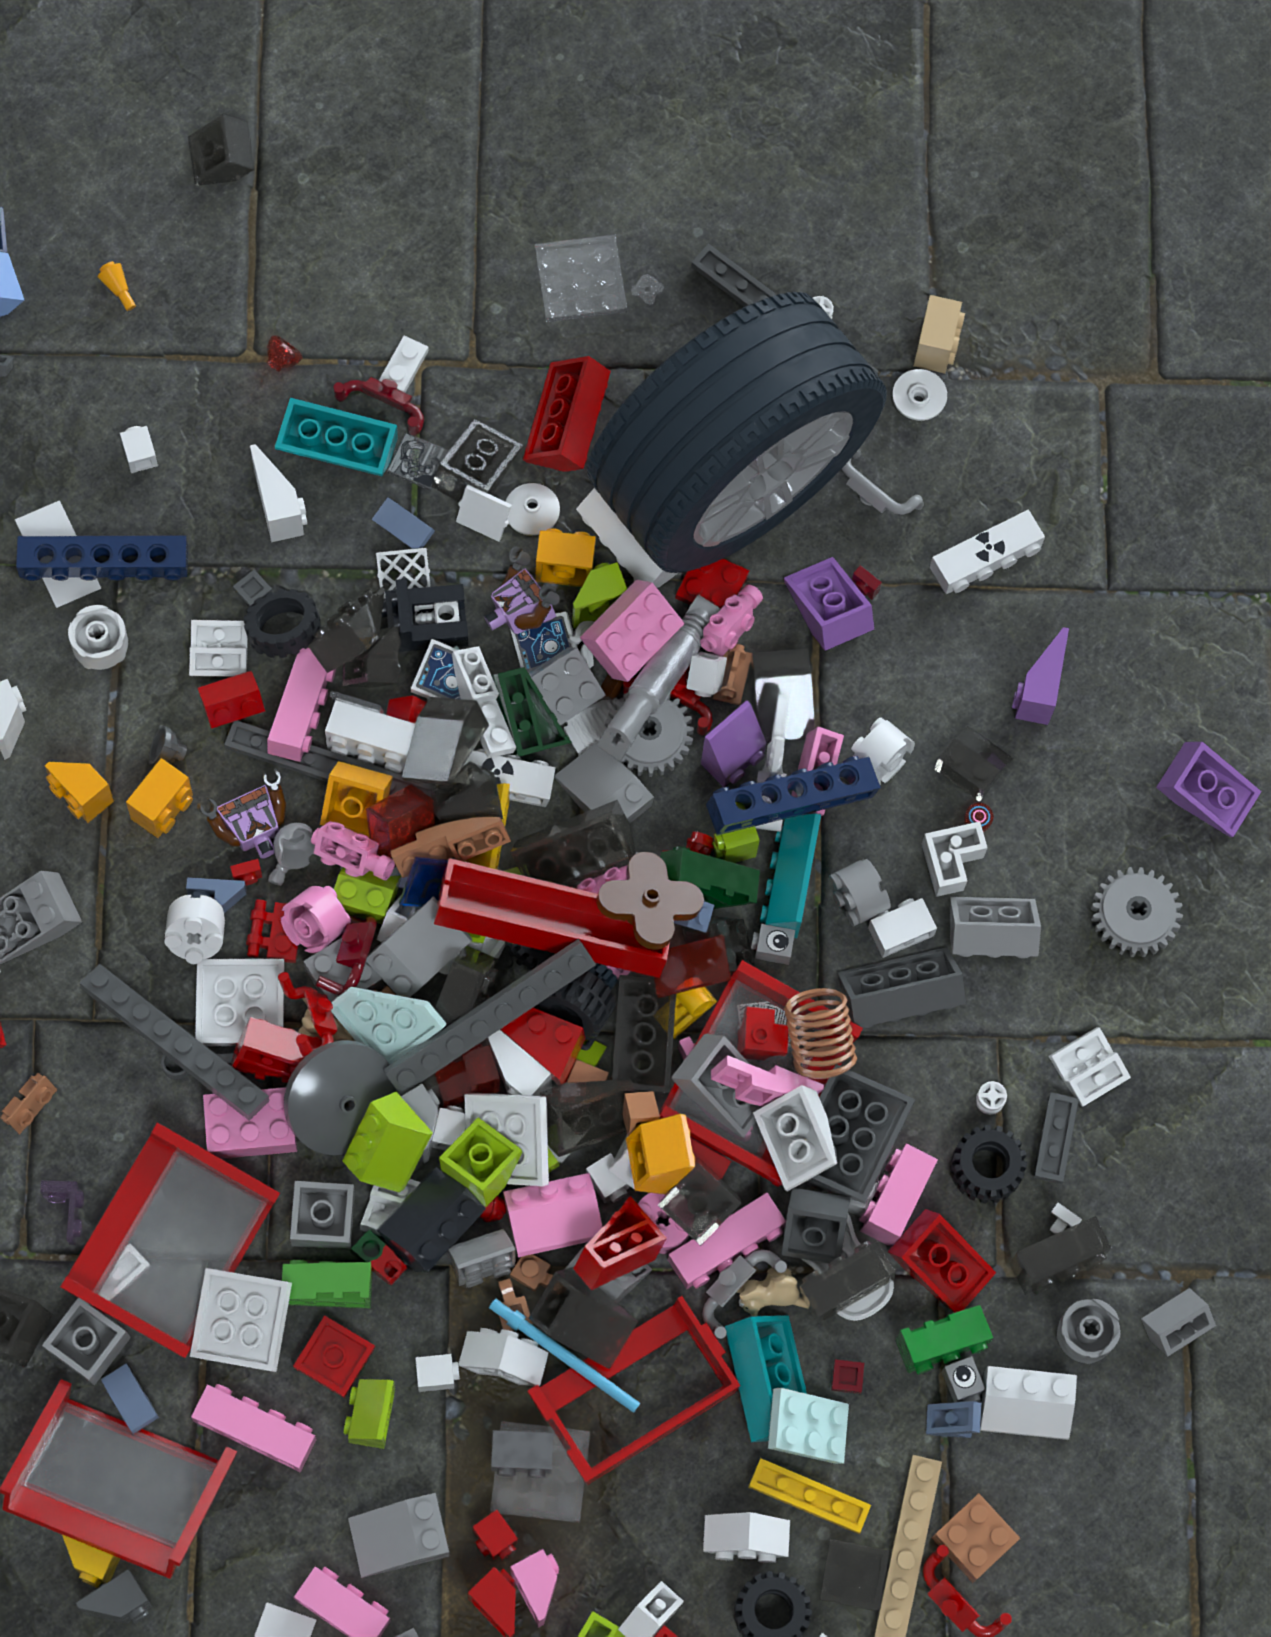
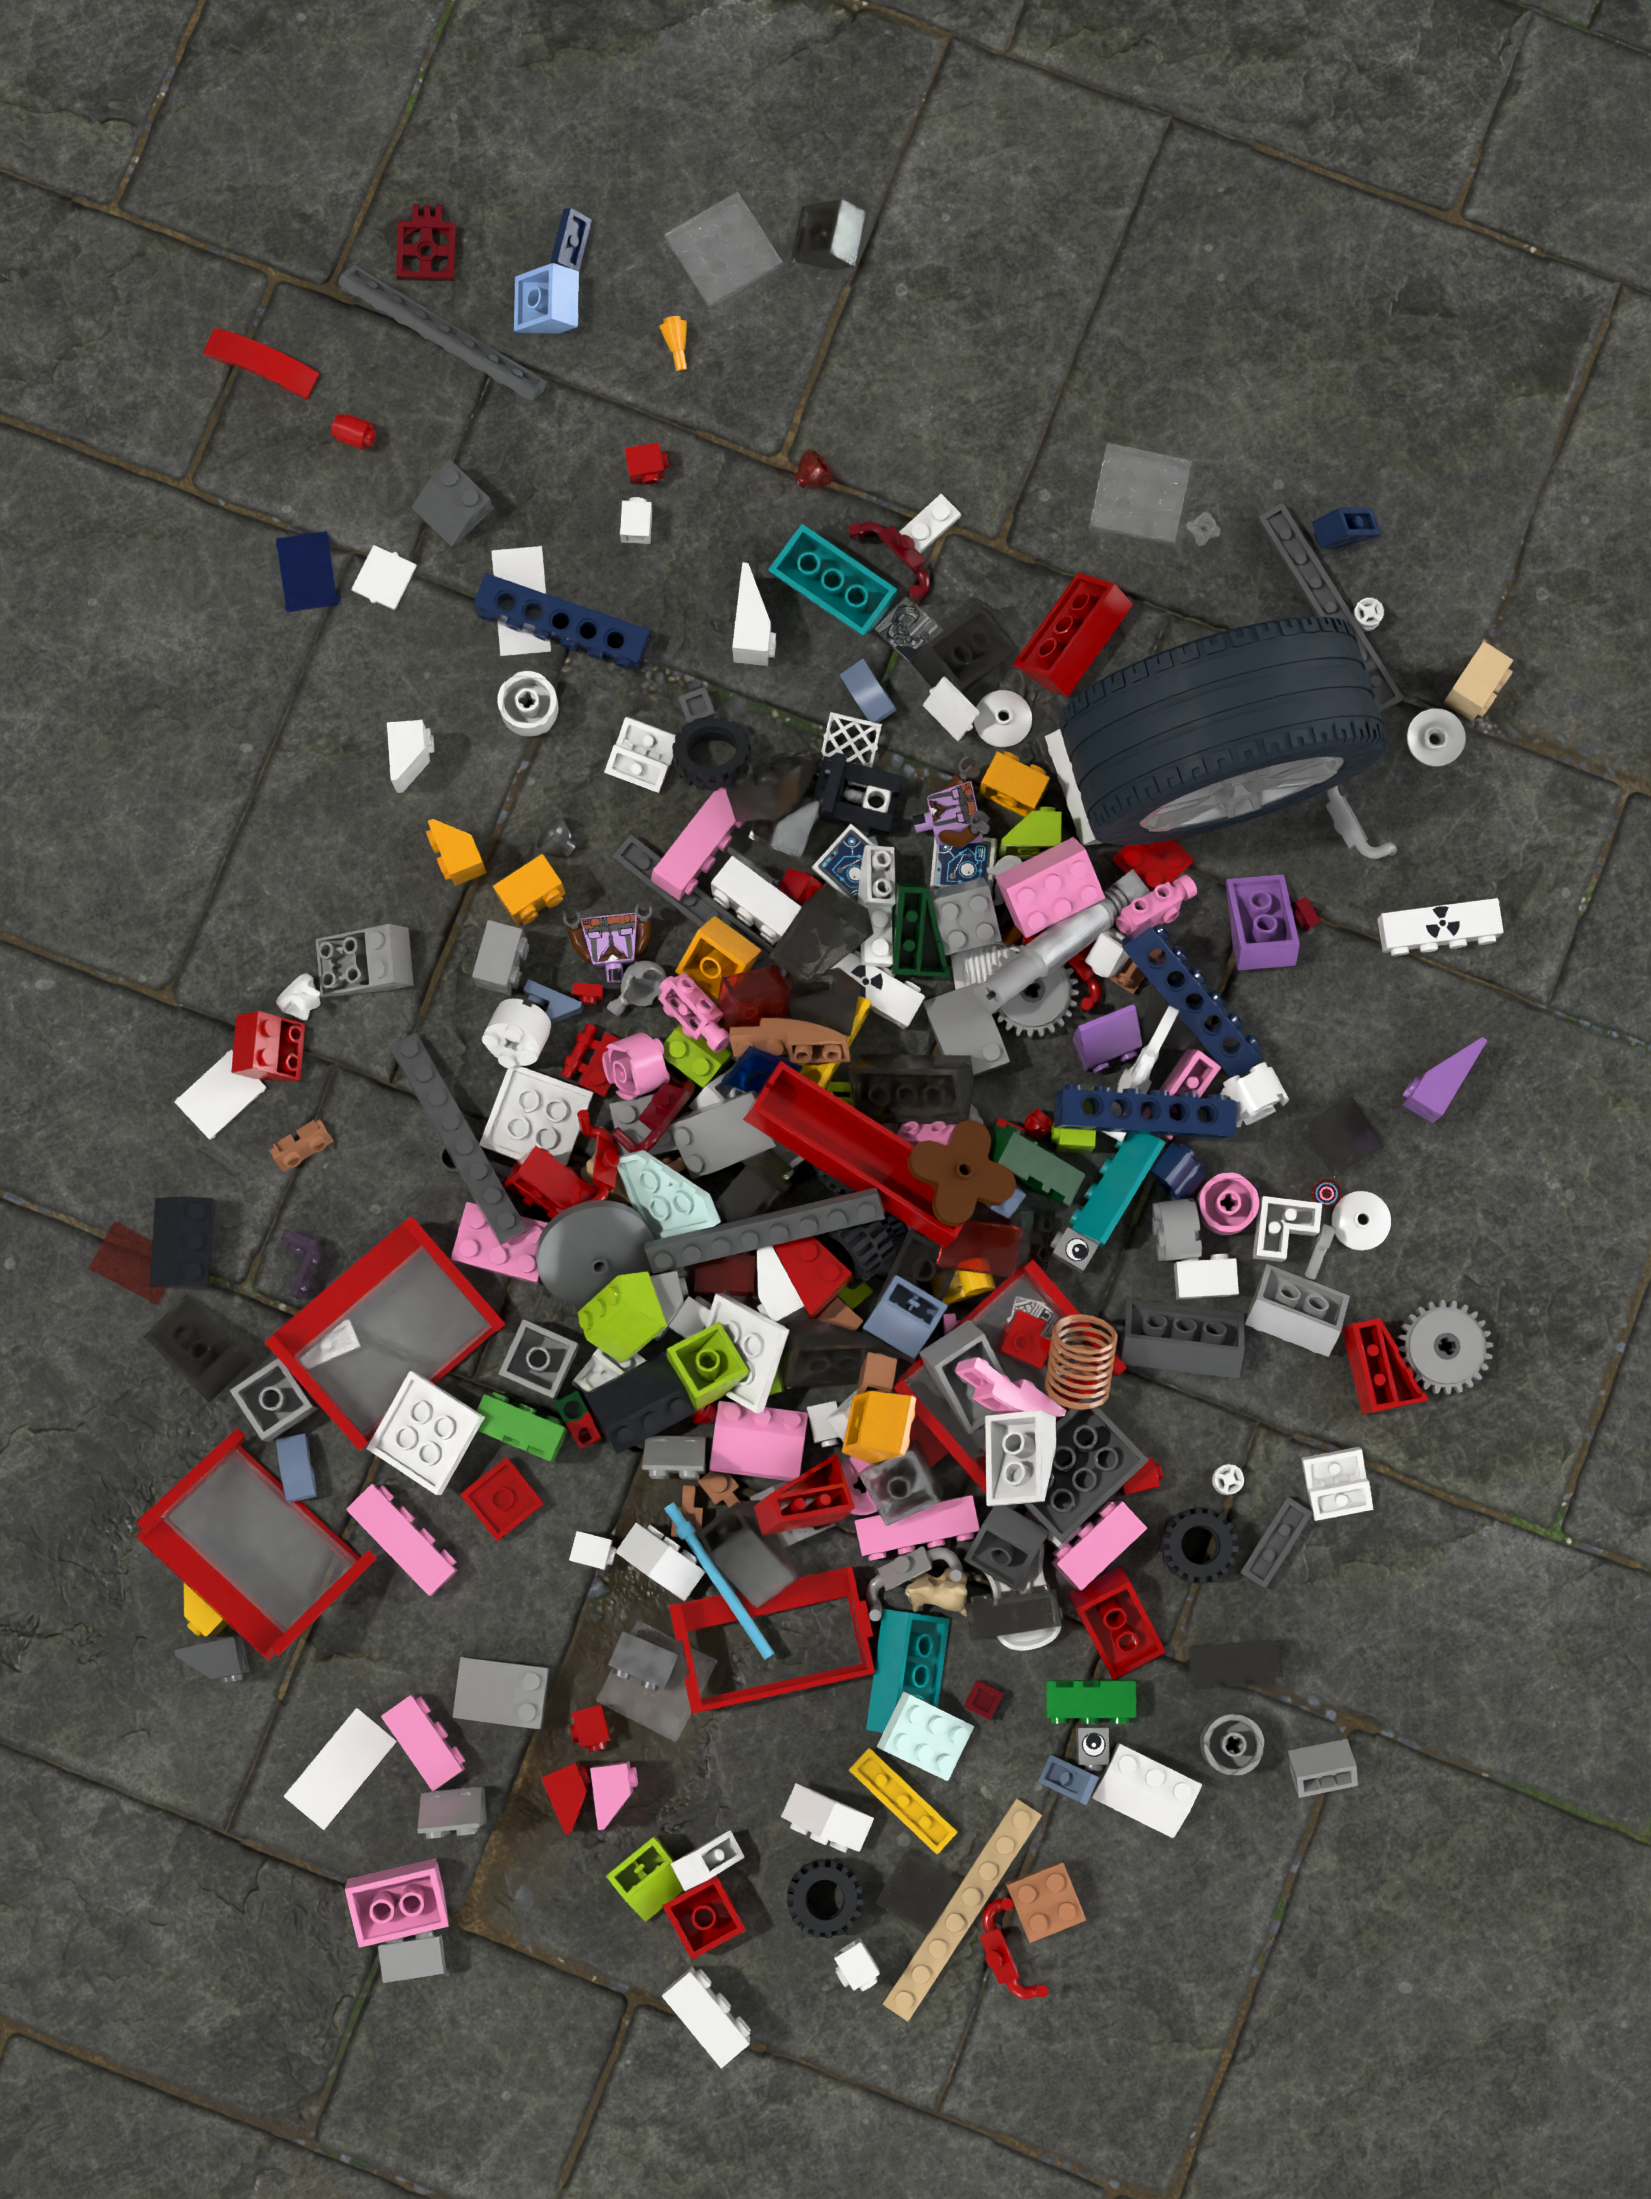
camera: 25 degrees right, 10 degrees up
red brick [198,671,265,729] -> none
lime slope [344,1379,395,1449] -> none
white tile [1050,1203,1082,1236] -> none
medium lavender slope [1156,742,1261,837] -> none
none -> light grey brick [472,920,530,995]
none -> red brick [624,442,669,485]
none -> clear plate [664,192,783,309]
none -> sand blue slope [863,1275,948,1359]
none -> red brick [1121,1453,1163,1495]
none -> dark blue brick [1122,919,1262,1078]
none -> dark blue brick [1150,1142,1206,1200]
none -> bright pink brick [1196,1173,1259,1236]
none -> light grey bar [1305,1224,1335,1280]
none -> dark blue slope [1312,508,1381,549]
none -> white dish [1331,1191,1391,1250]
none -> red wedge [1342,1318,1429,1415]

